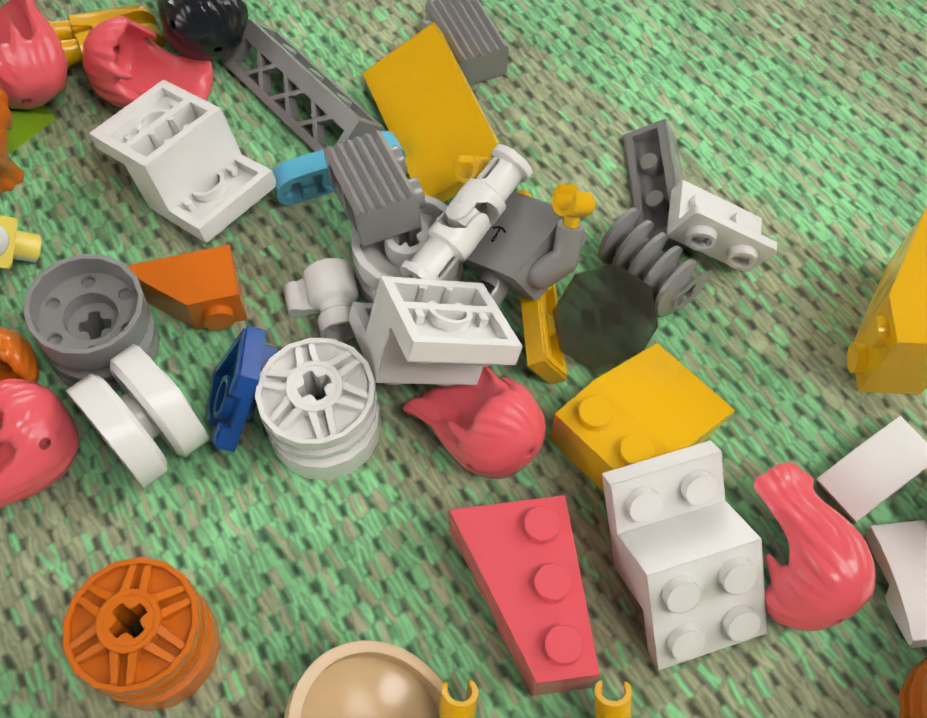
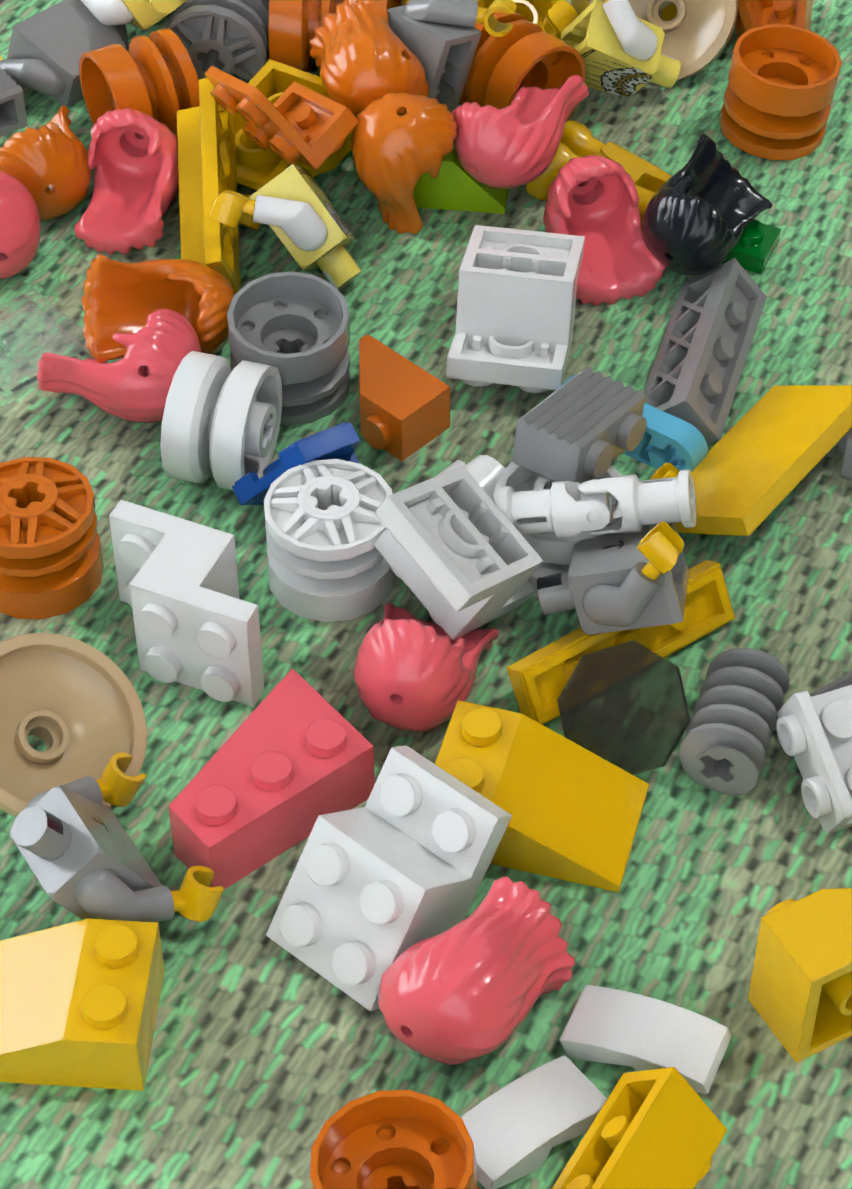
camera: 60 degrees right, 15 degrees down
none -> white bracket [109,500,265,707]

